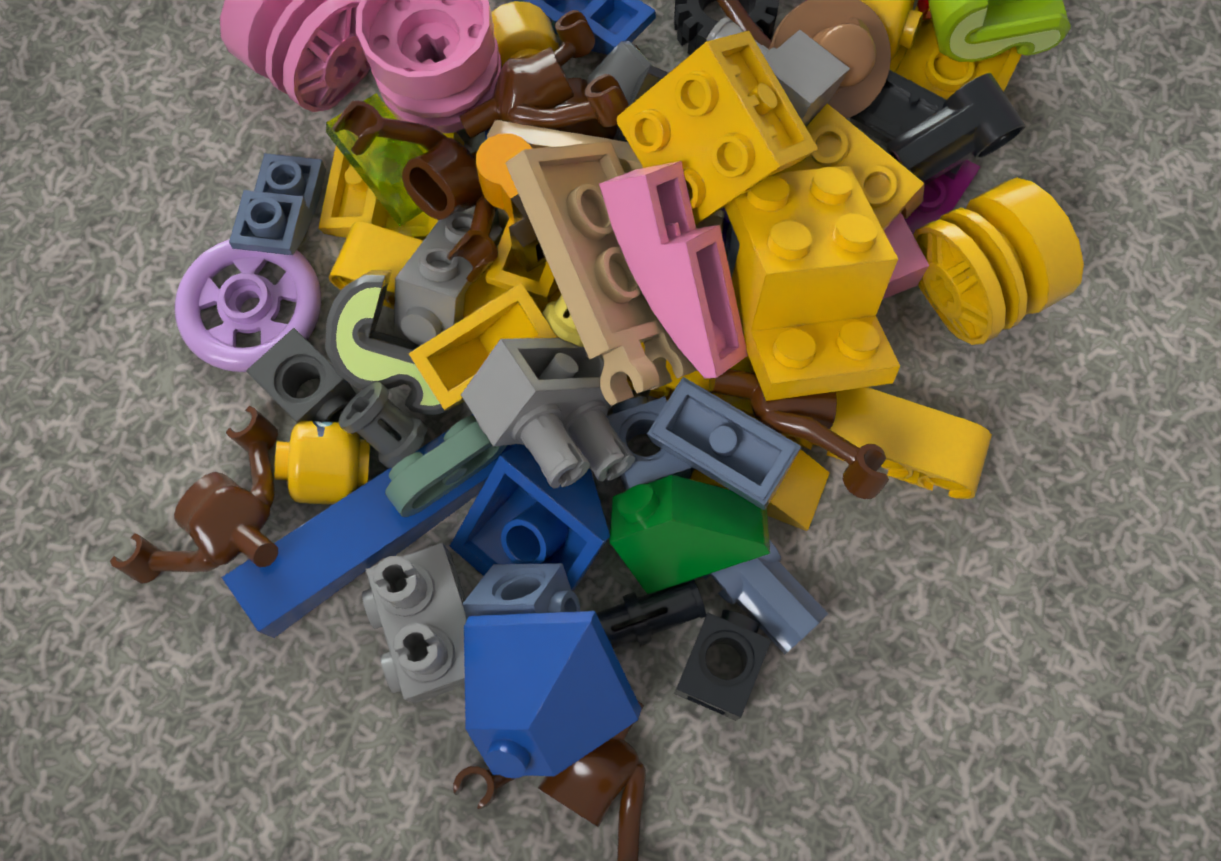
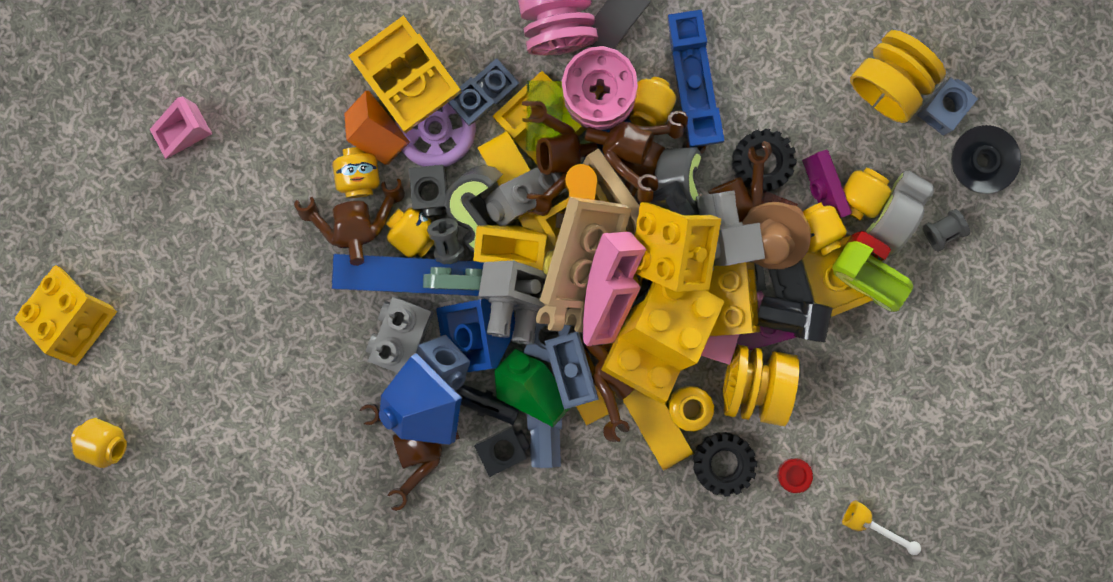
camera: 45 degrees right, 15 degrees up
none -> yellow head [332,147,380,199]
none -> orange slope [344,91,410,165]
none -> yellow bracket [348,15,462,134]
none -> yellow head [667,386,714,432]
none -> black tyre [693,432,757,497]
none -> red tile [777,458,813,493]

